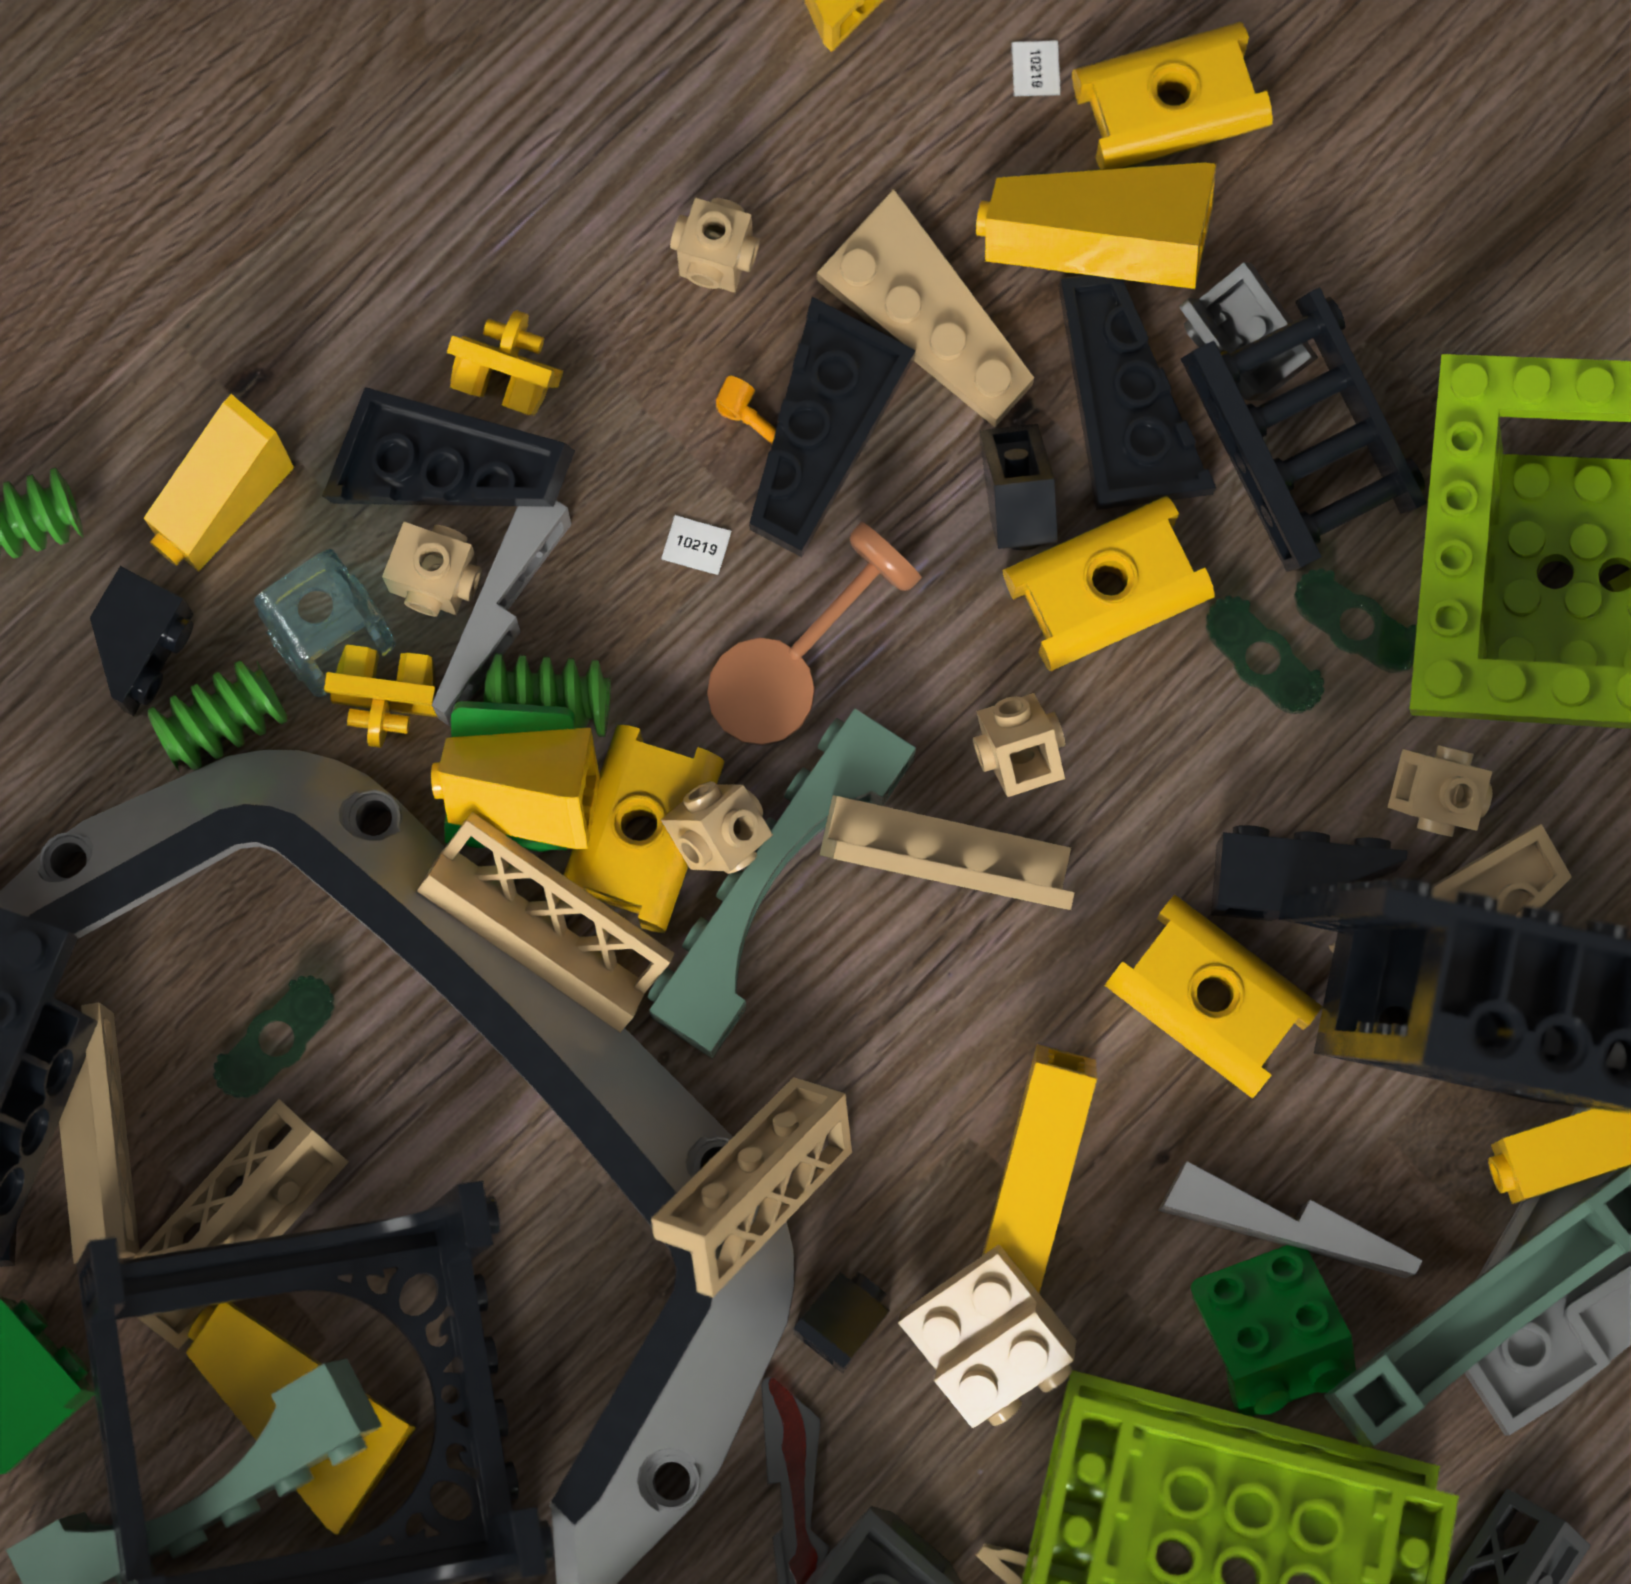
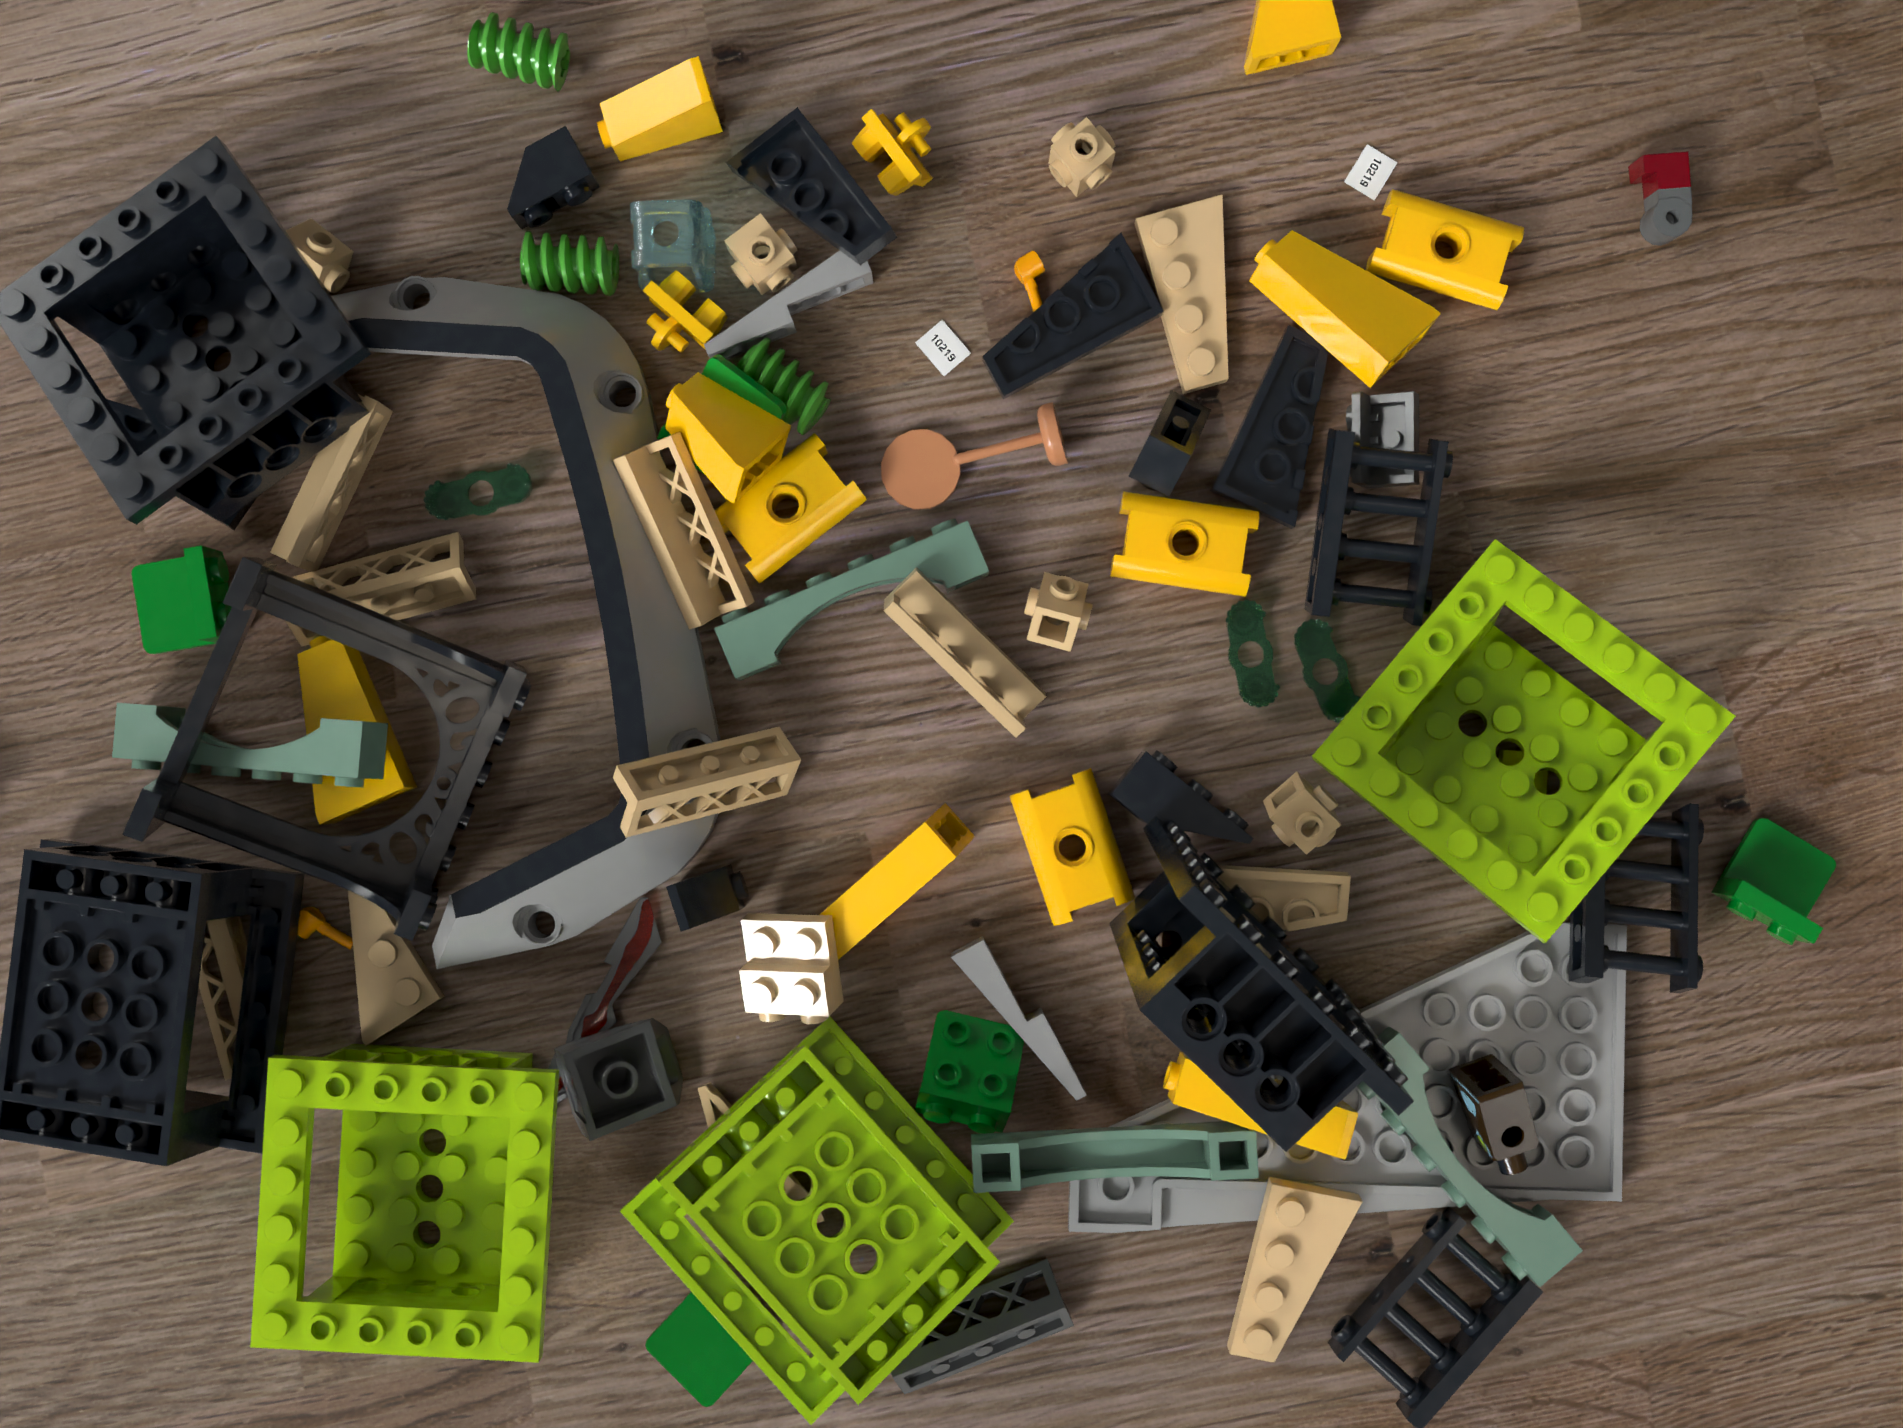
camera: 35 degrees right, 10 degrees up
tan brick [661,782,773,873] -> none

